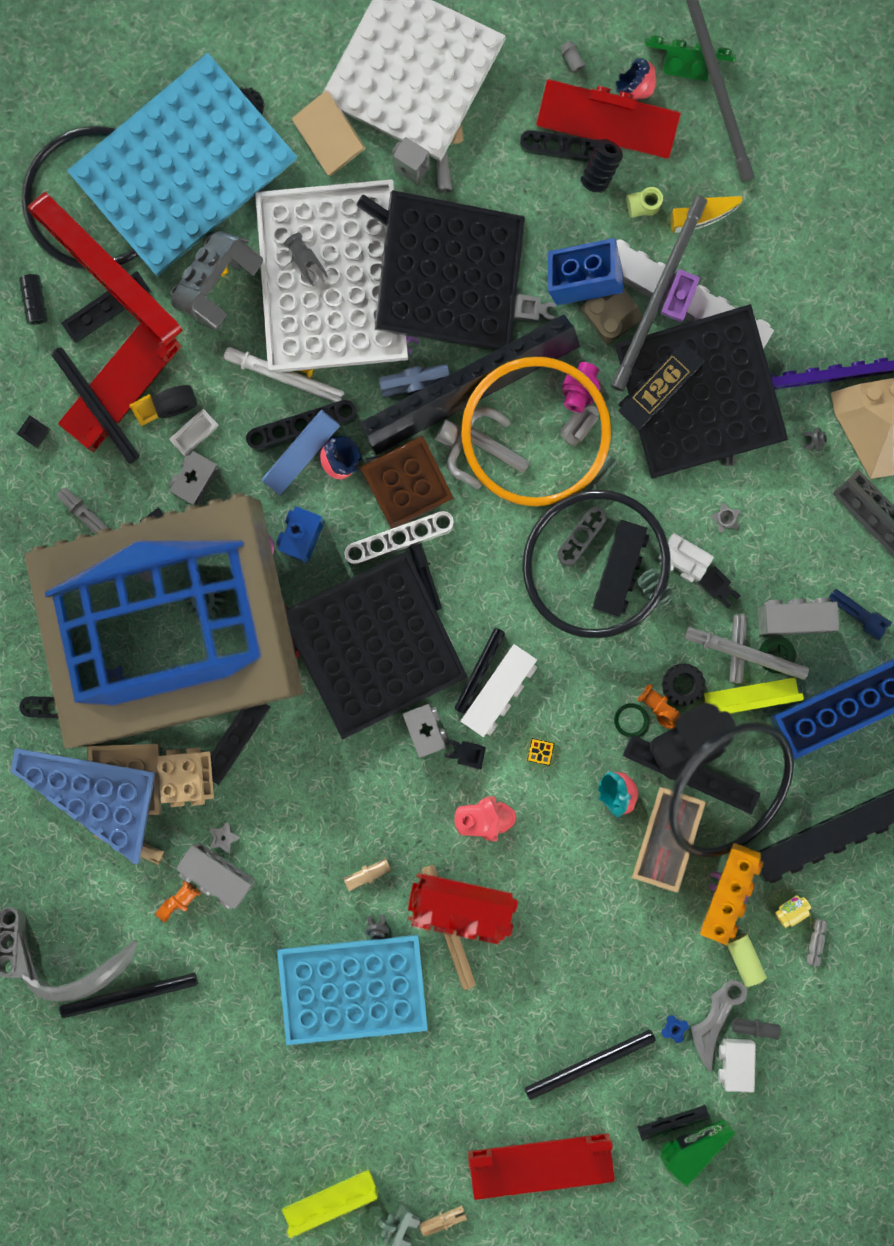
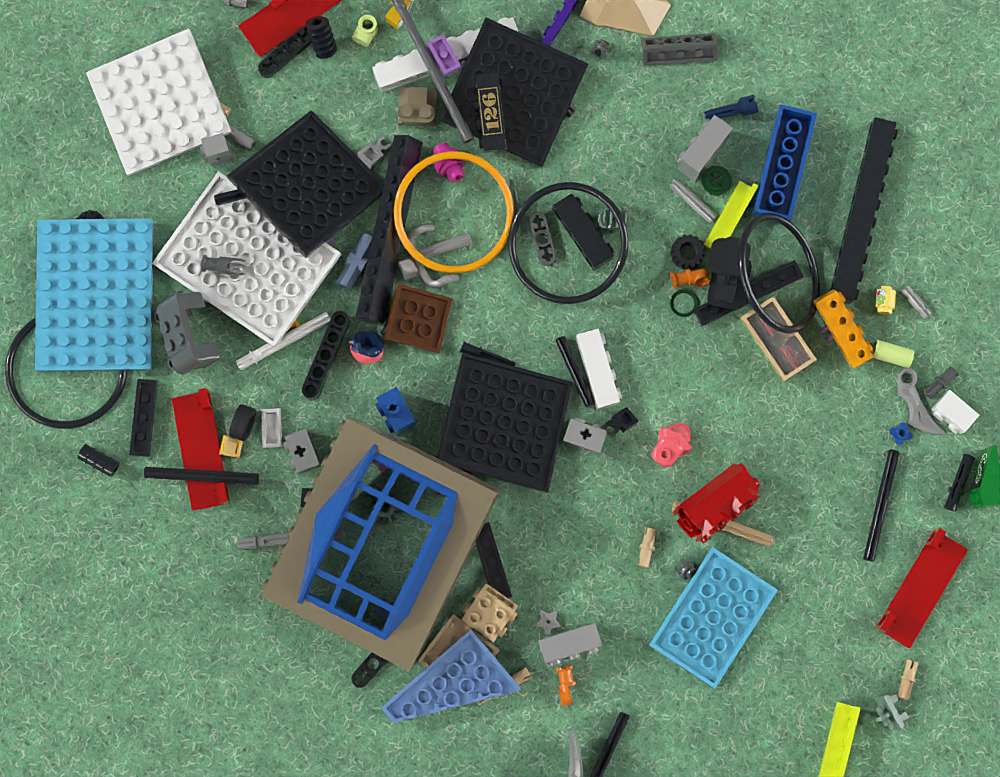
camera: 55 degrees left, 5 degrees down
black plate [17,415,51,448] -> none
red beam [27,192,183,346] -> none
medium blue tile [262,410,340,495] -> none
tan tile [292,90,366,176] -> none
white beam [344,511,454,566] -> none
tile [527,738,555,766] -> none
blue slope [548,238,623,305] -> none
light grey piece [560,404,599,446] -> none
teal hair [597,771,639,818] -> none
white brick [657,533,714,583] -> none
light grey axle [685,627,809,680] -> none
black plate [697,566,741,609] -> none
light grey plate [711,503,740,532] -> none

